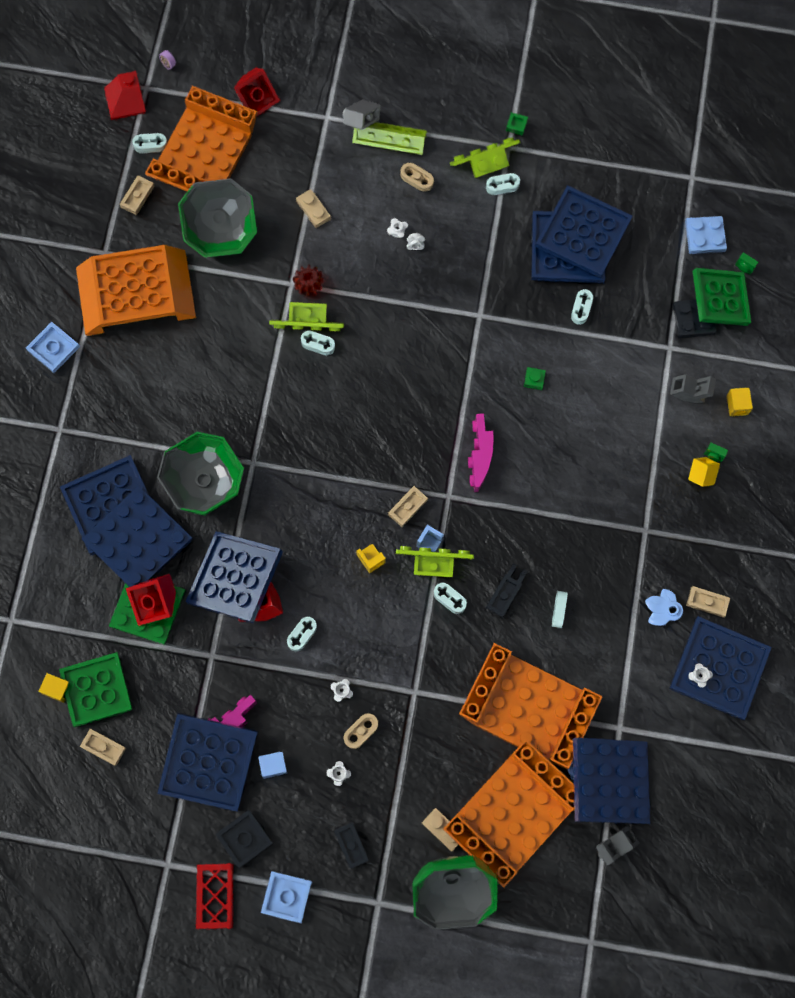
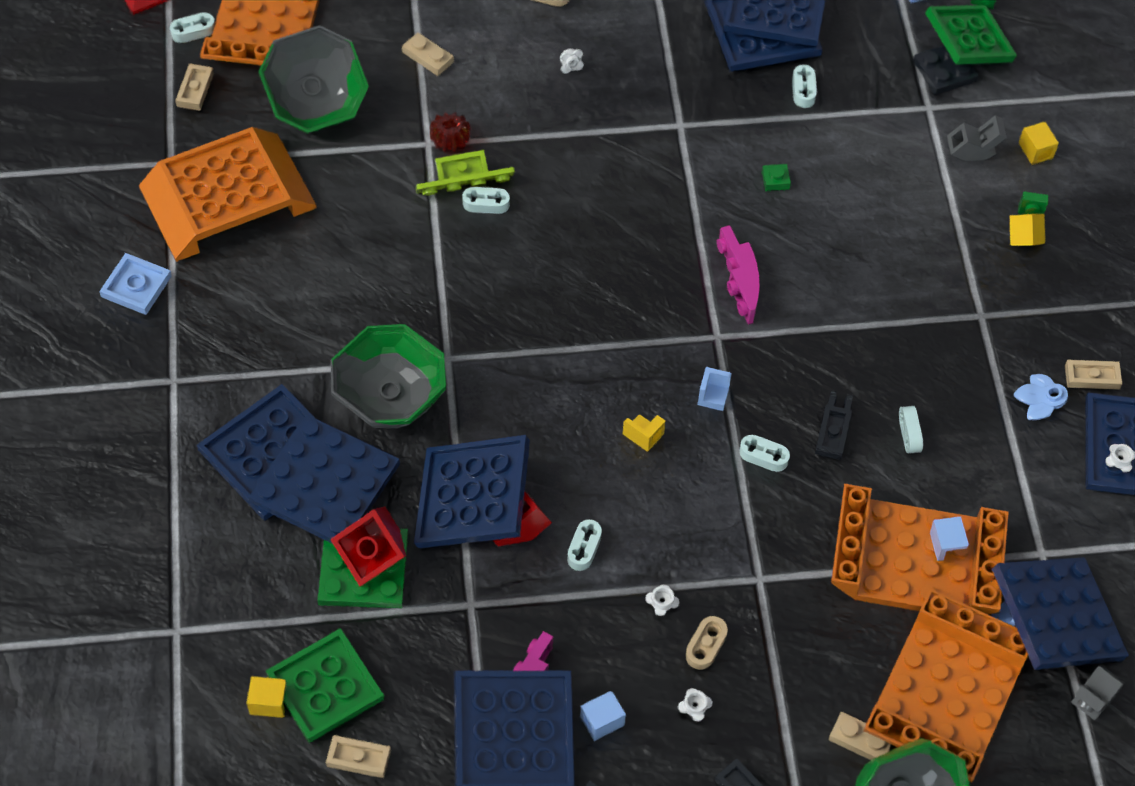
camera: 15 degrees left, 15 degrees down
white plate [387,218,408,238] -> none
tan plate [388,486,428,527] -> none
lime bracket [396,546,474,577] -> none
none -> light blue panel [930,516,968,561]

